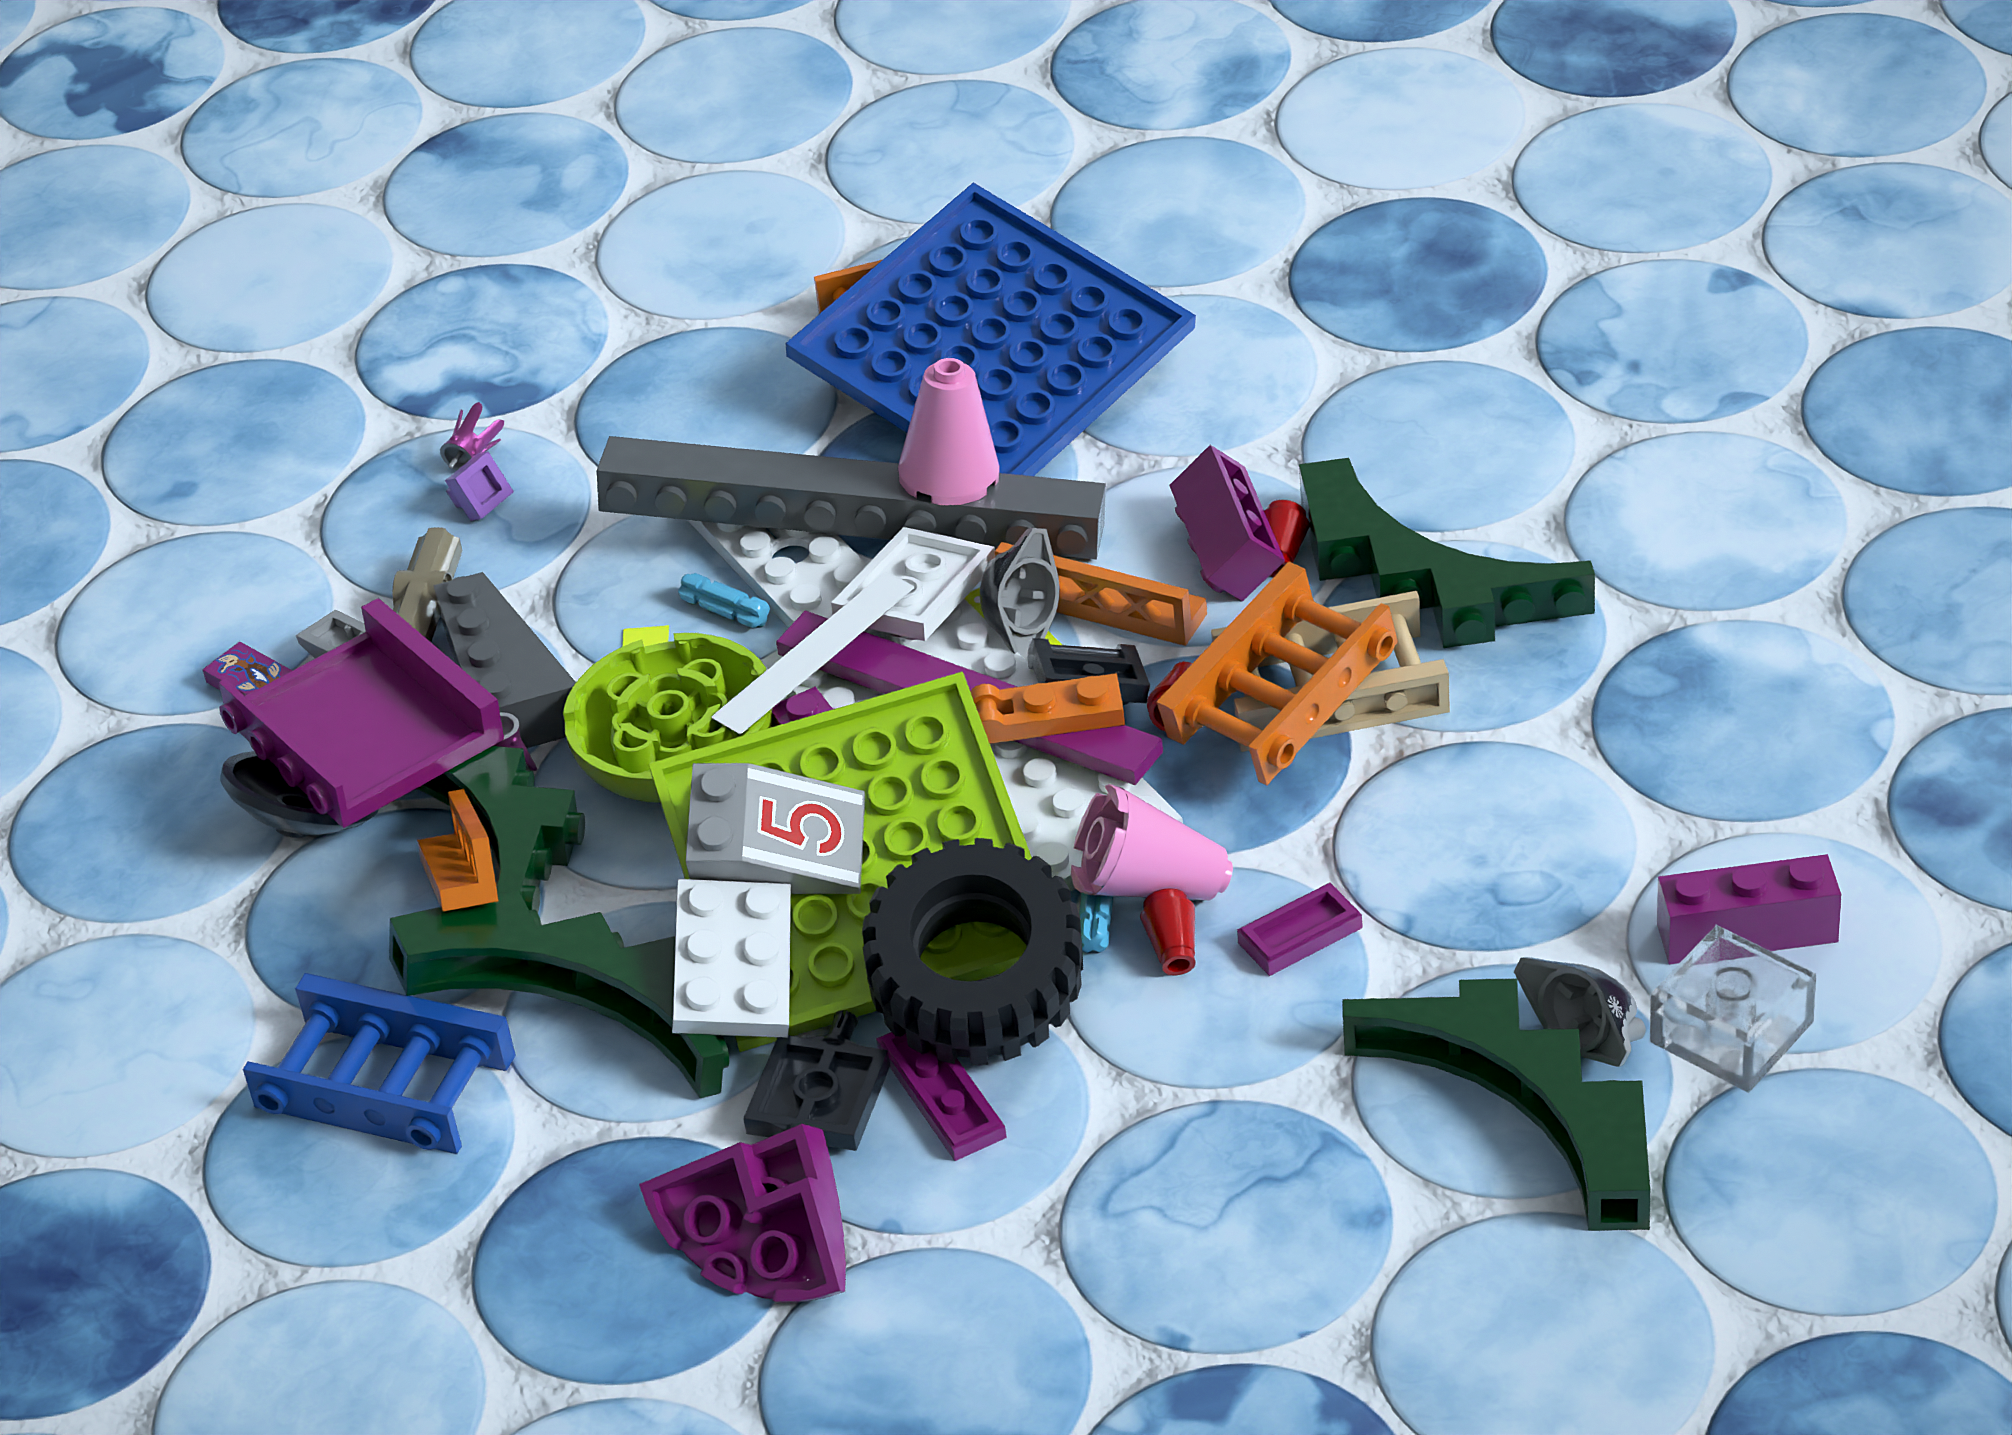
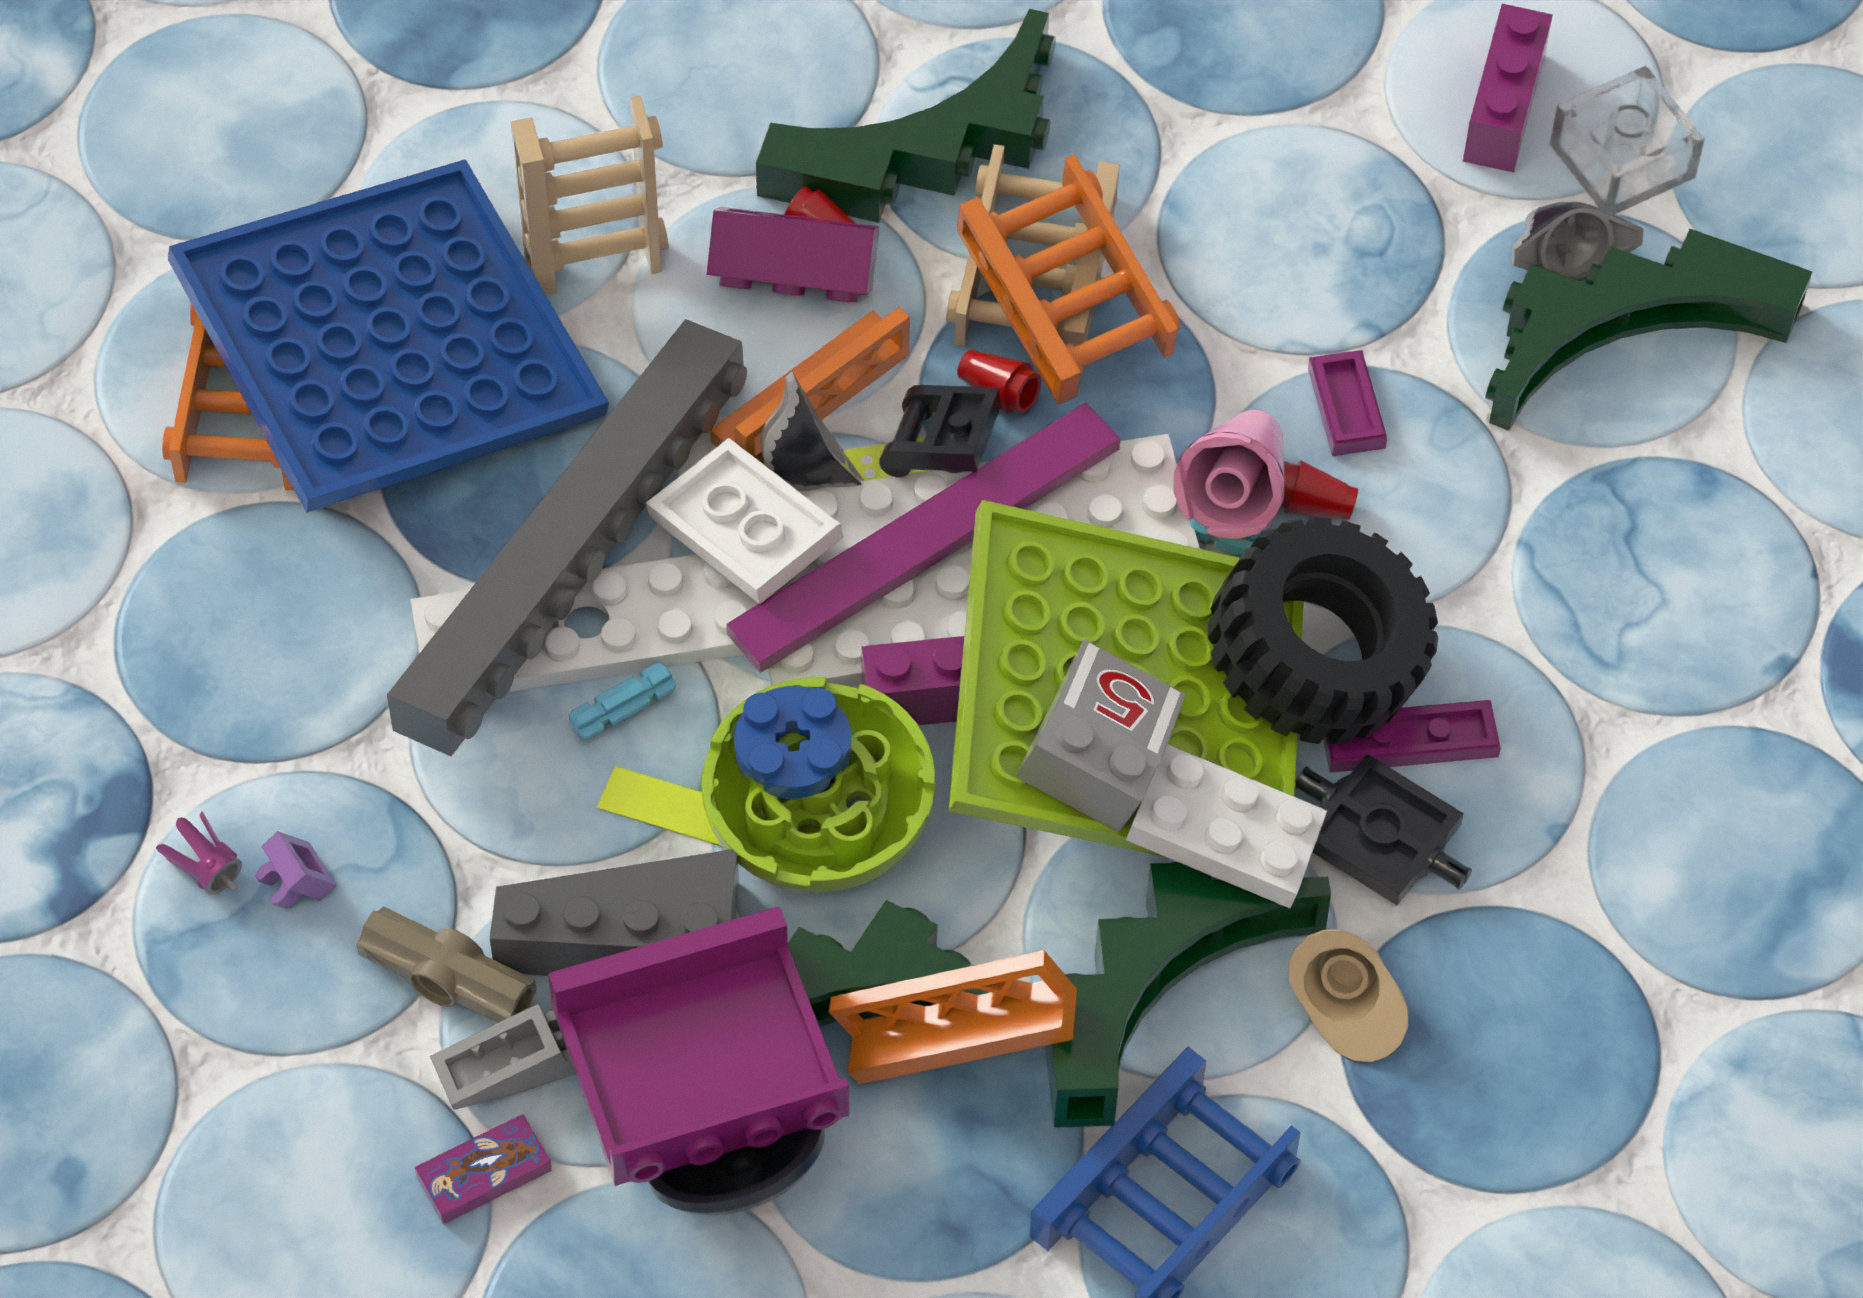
camera: 75 degrees left, 15 degrees up
magenta brick [639,1124,846,1303] -> none
white sticker [712,572,914,734] -> none
bright pink cone [898,358,999,505] -> none
orange plate [970,673,1125,744] -> none
none -> tan fence [511,96,669,296]
none -> blue plate [734,686,851,799]
none -> tan piece [1288,930,1408,1062]

